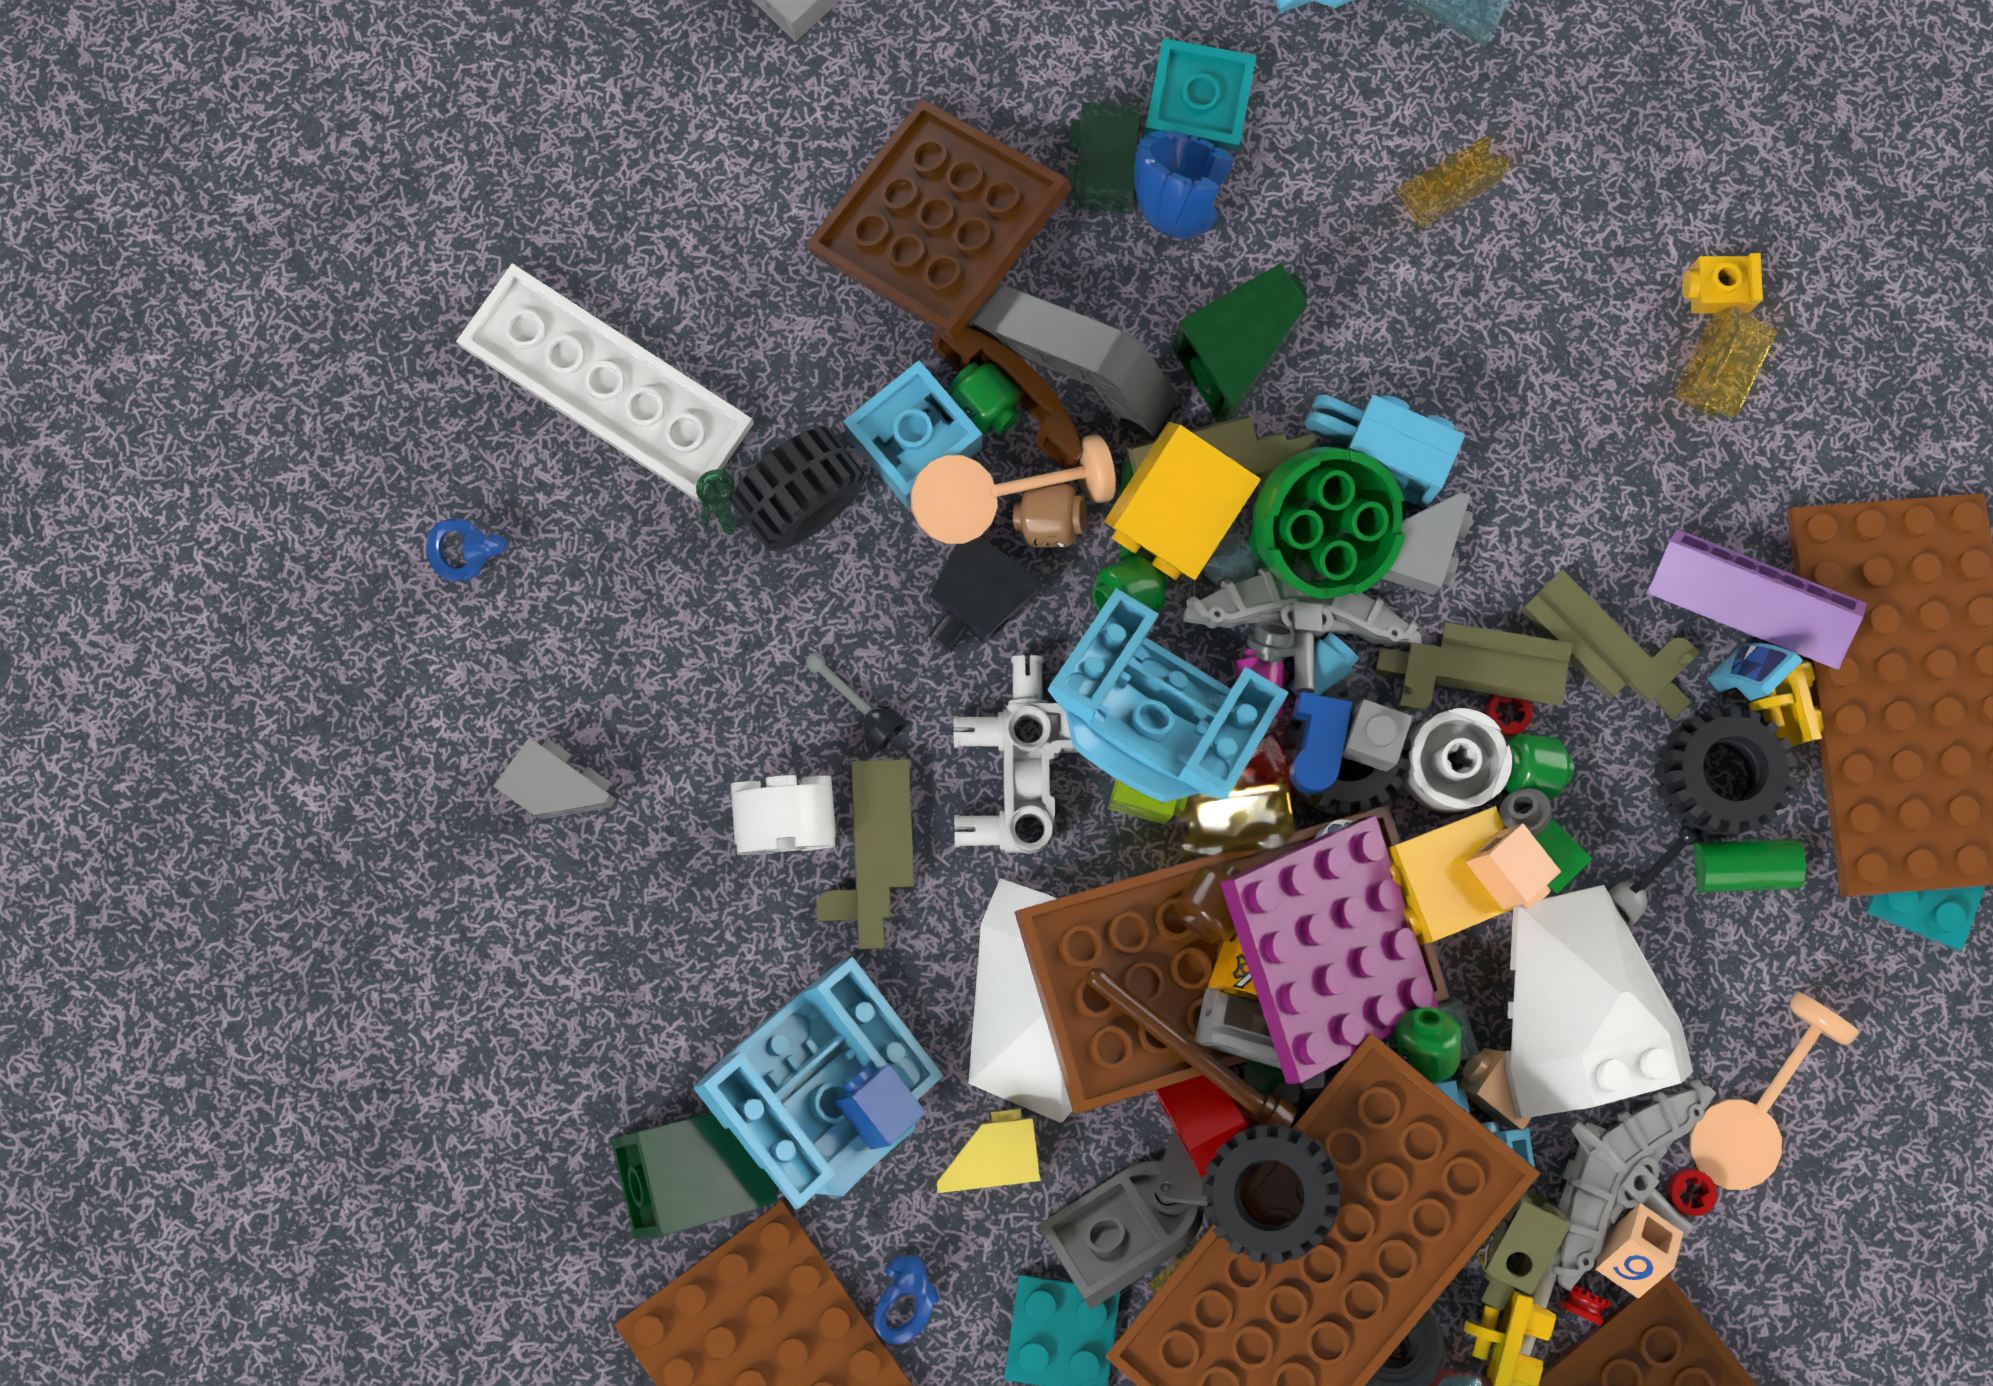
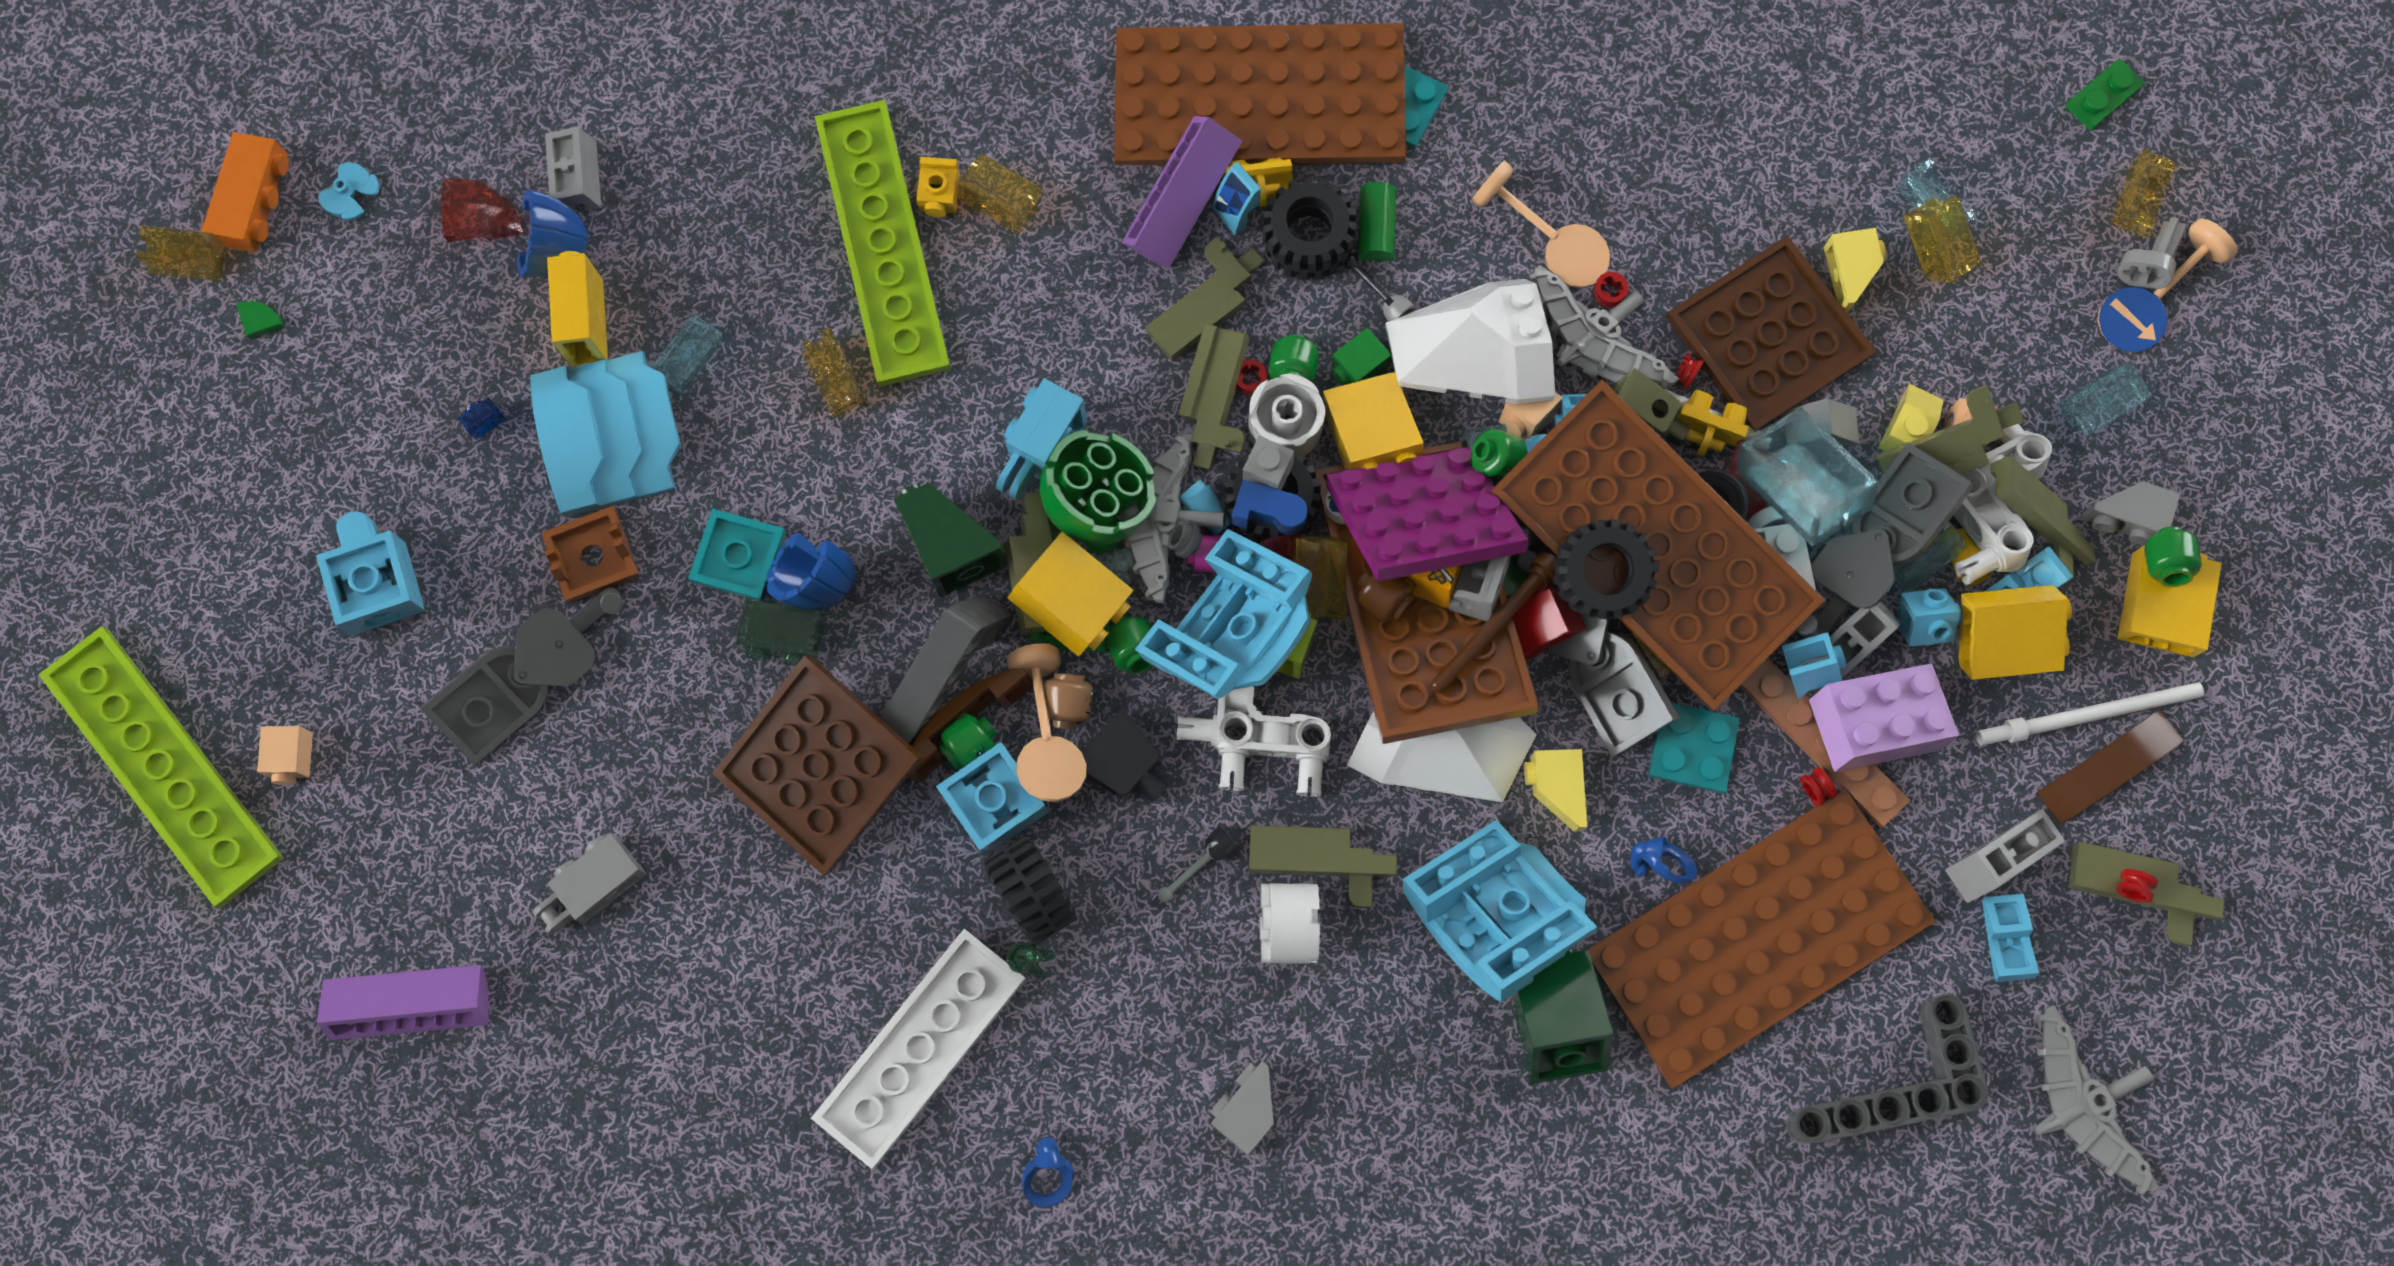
camera: 80 degrees left, 5 degrees down
brick [834,1064,926,1150] -> none
light grey slope [1382,492,1473,595] -> none
light nougat brick [1465,823,1561,909] -> none
dark grey plate [1500,788,1552,836] -> none
light nougat brick [1595,1203,1684,1299] -> none
none -> lime plate [815,100,951,387]

